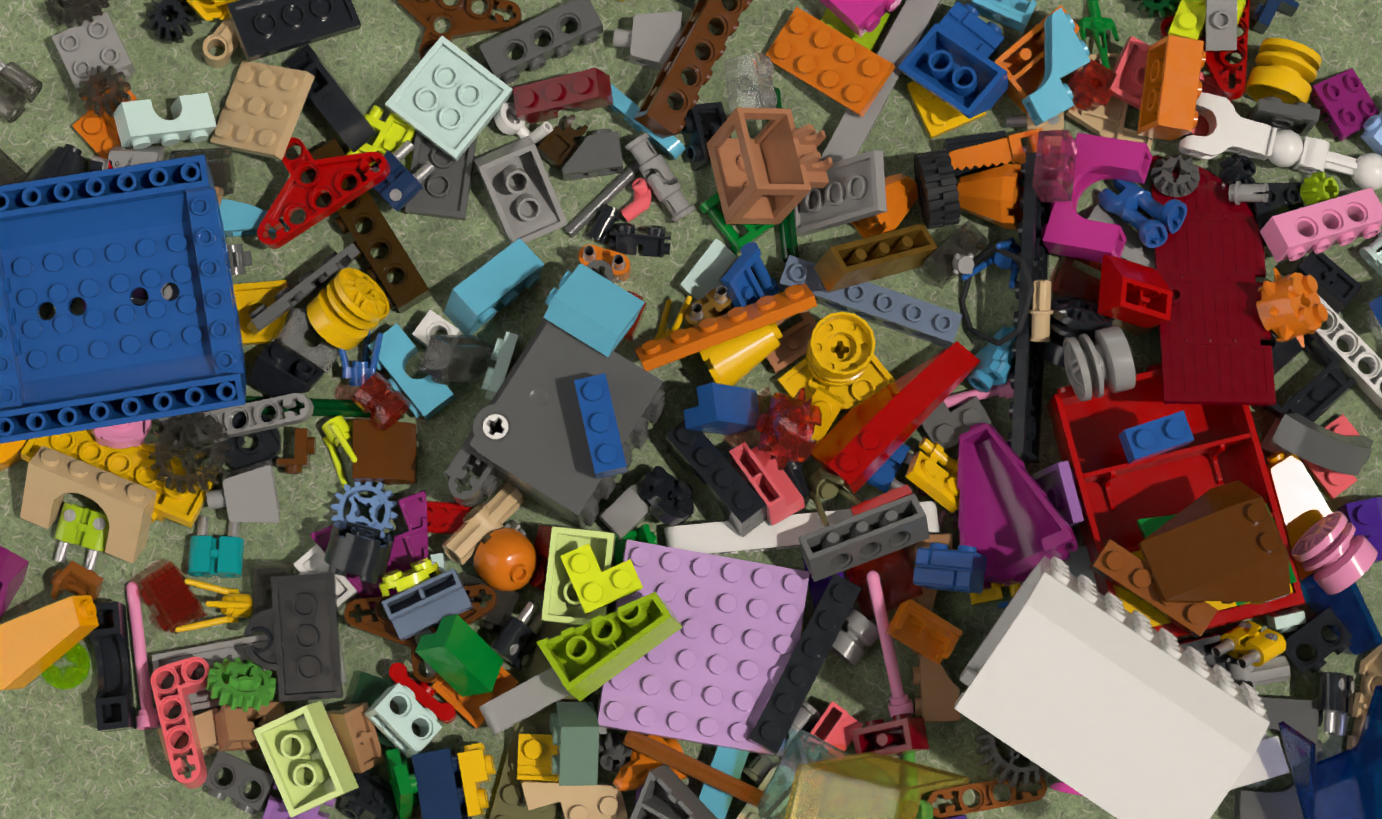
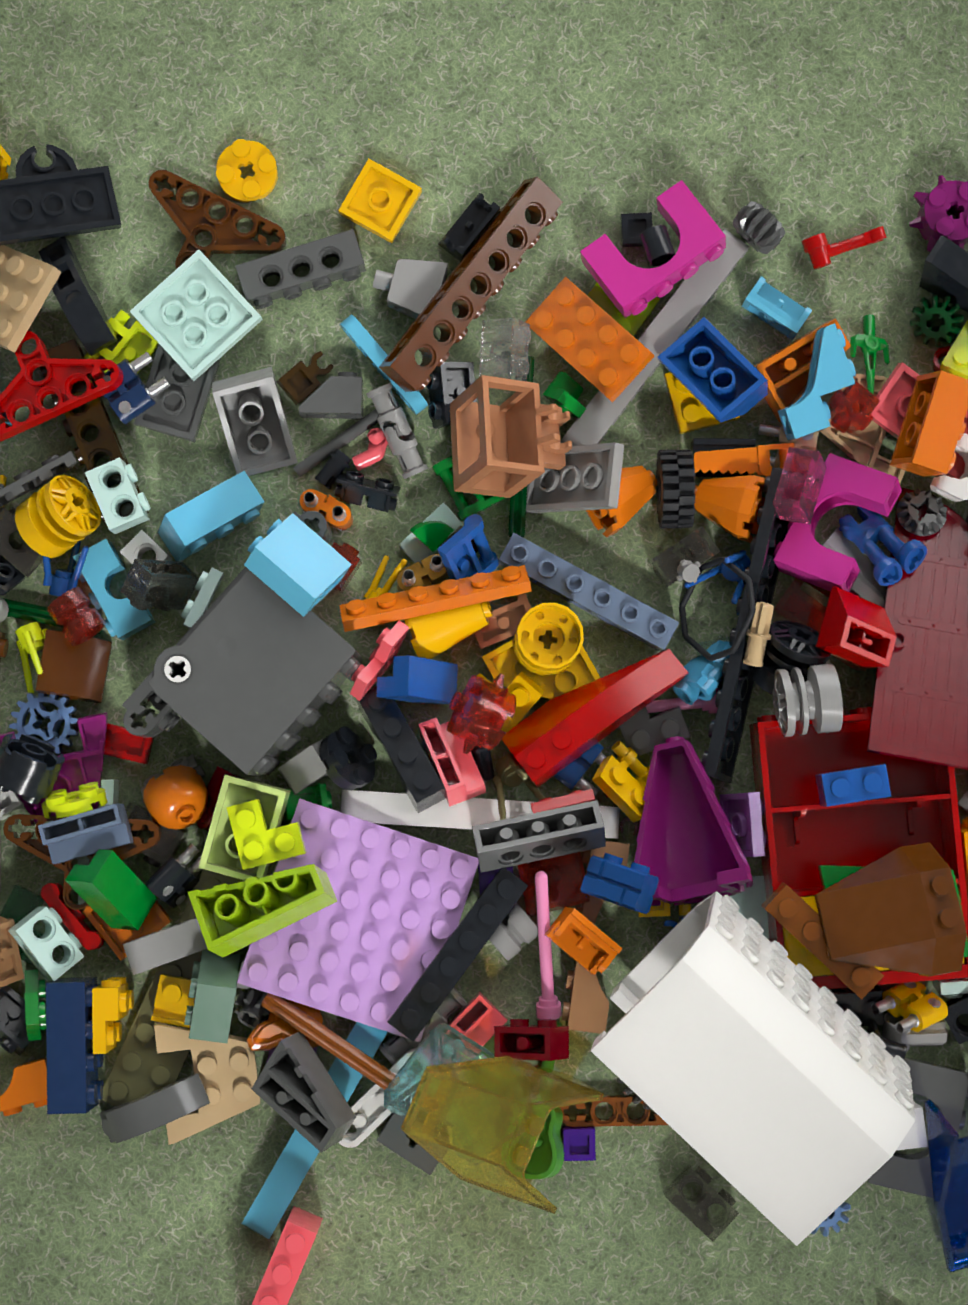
camera: 10 degrees right, 5 degrees up
tan piece [442,482,524,565] -> none
white plate [494,103,553,144] -> none
dark red arch [513,67,613,124] -> none
blue arch [574,373,627,479] -> none
pearl gold brick [814,223,938,292] -> none
blue brick [938,1,1005,59] -> none
none -> light aqua brick [85,457,151,534]
none -> coral plate [350,620,410,701]
none -> green tile [409,521,454,552]
none -> green bracket [543,371,586,418]

